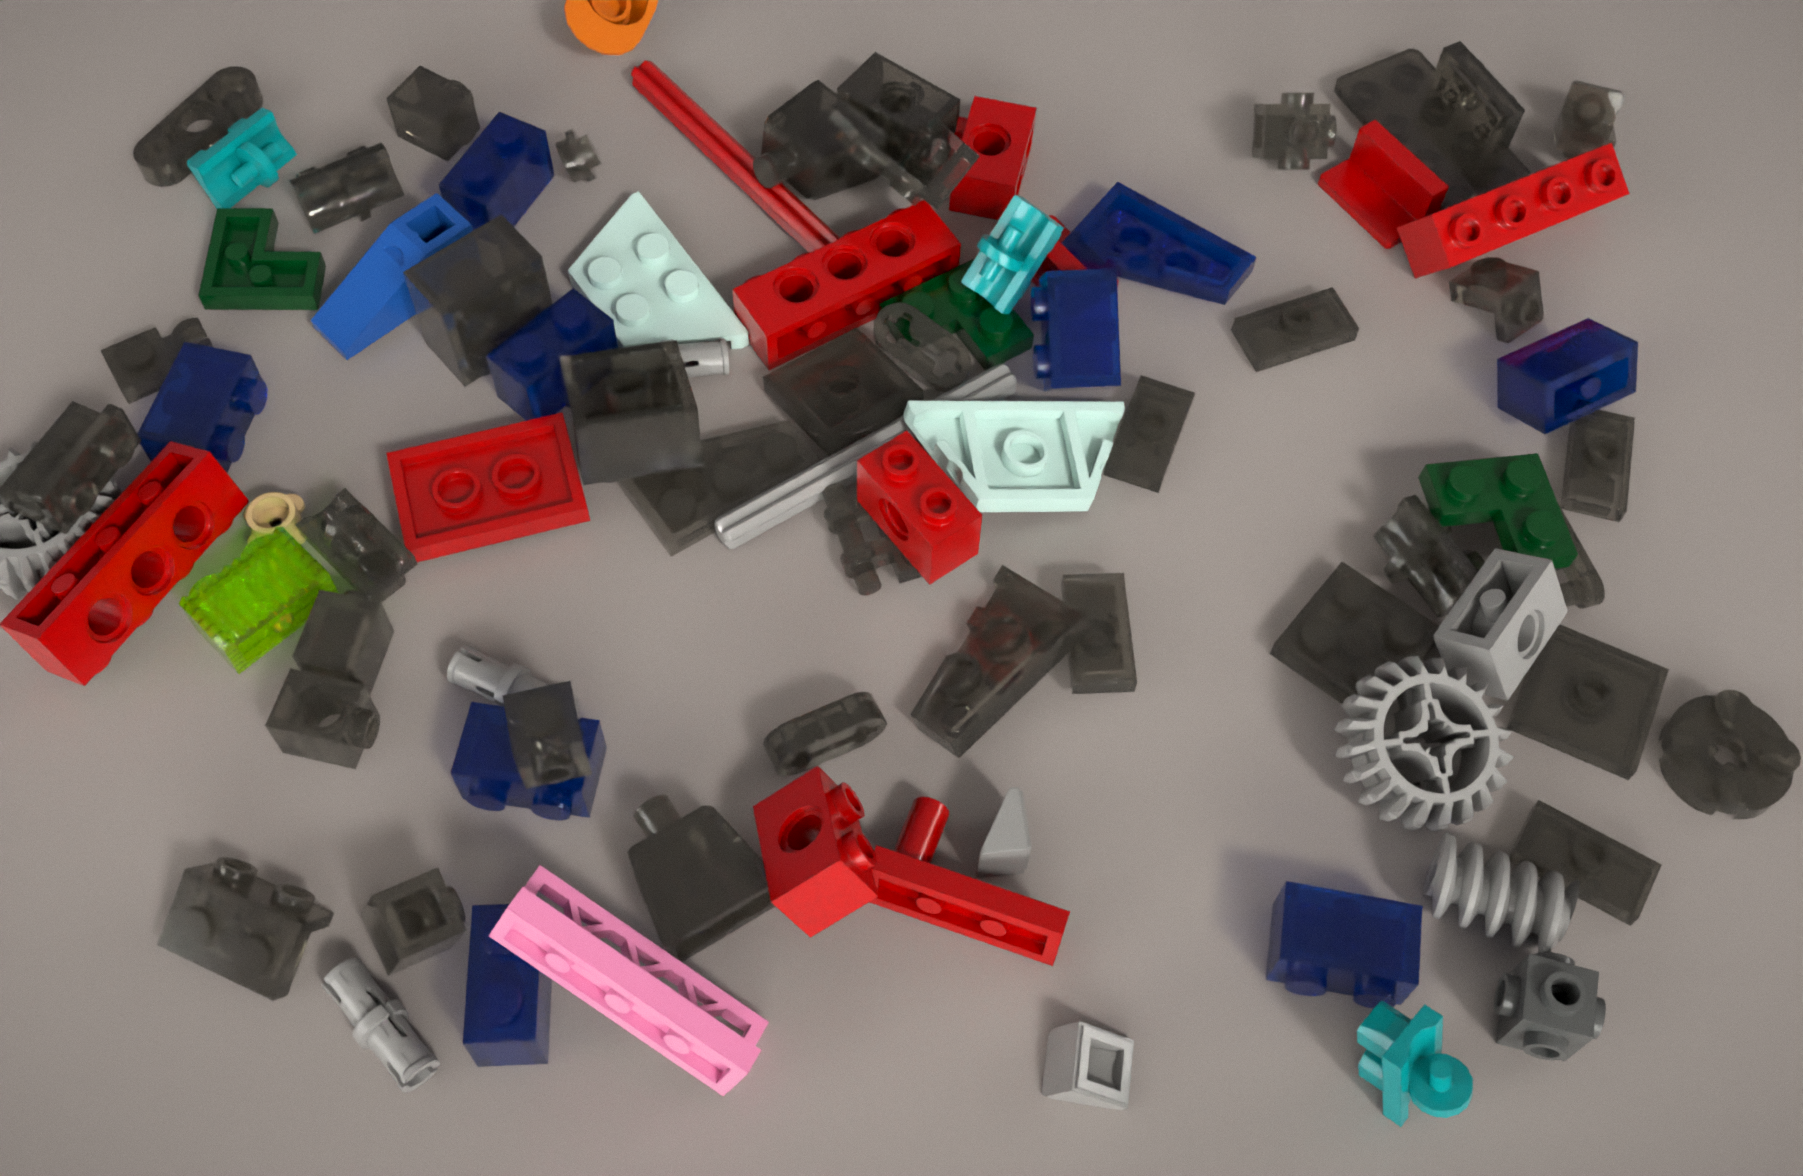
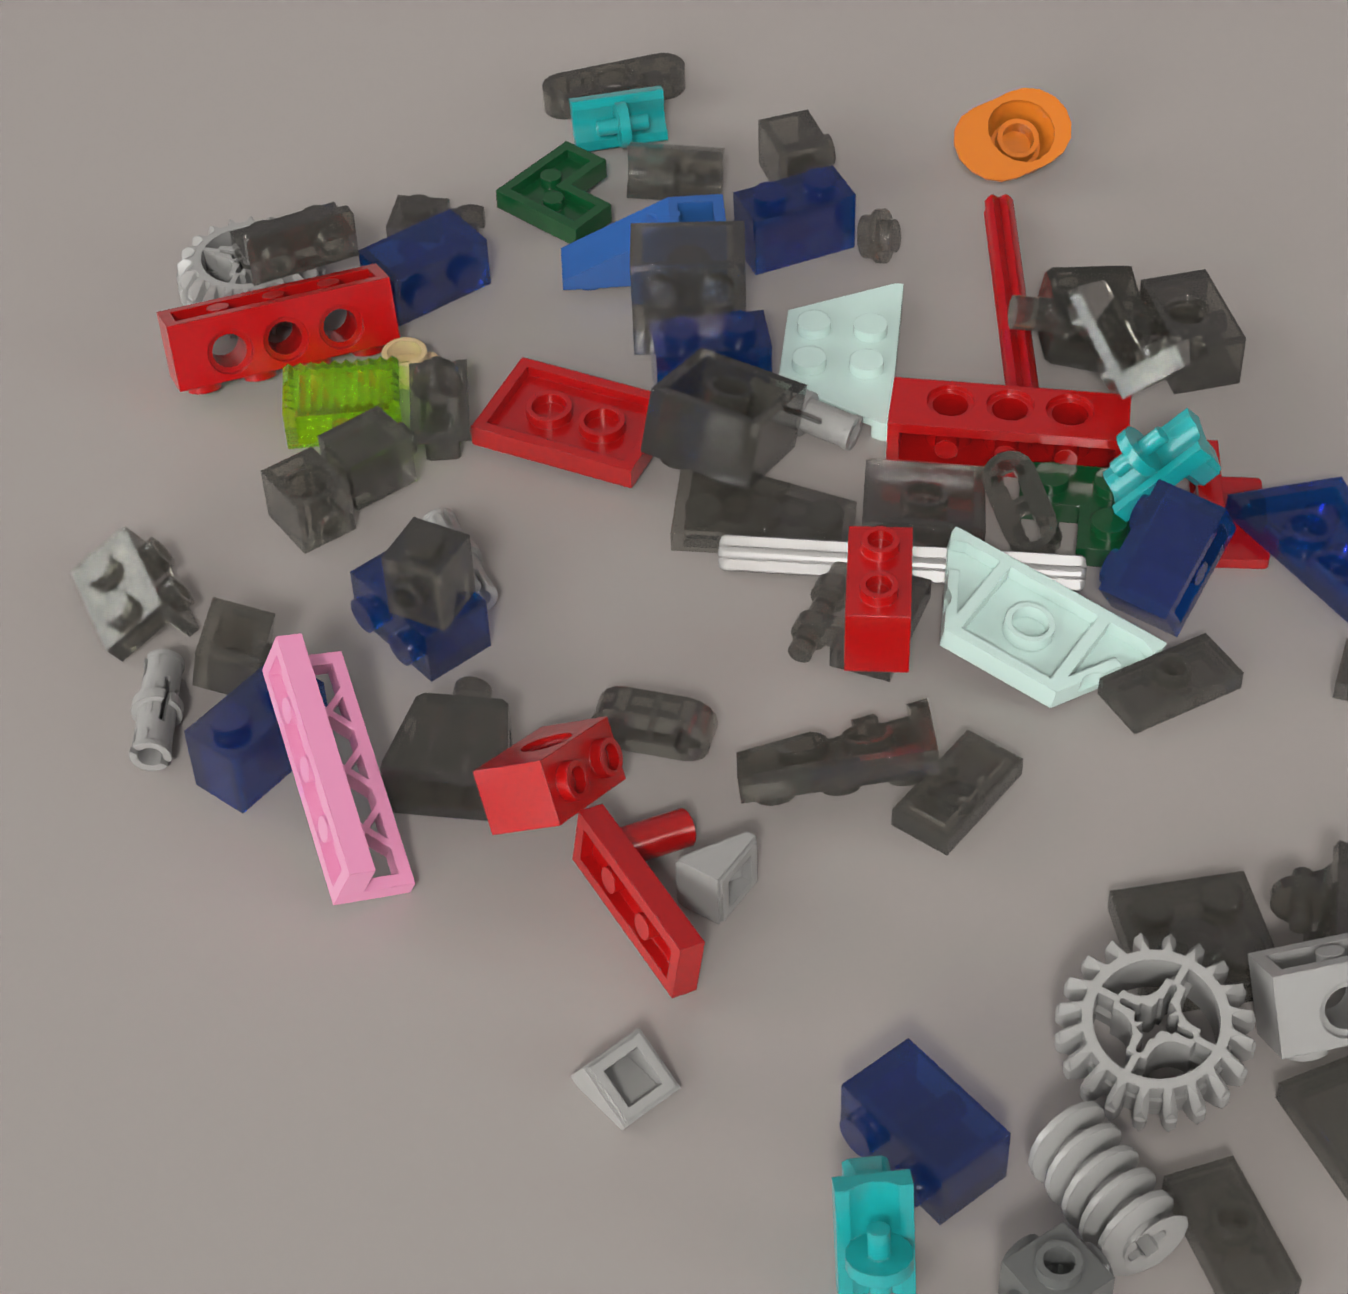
camera: 45 degrees right, 15 degrees down
red brick [942,96,1037,220] -> none

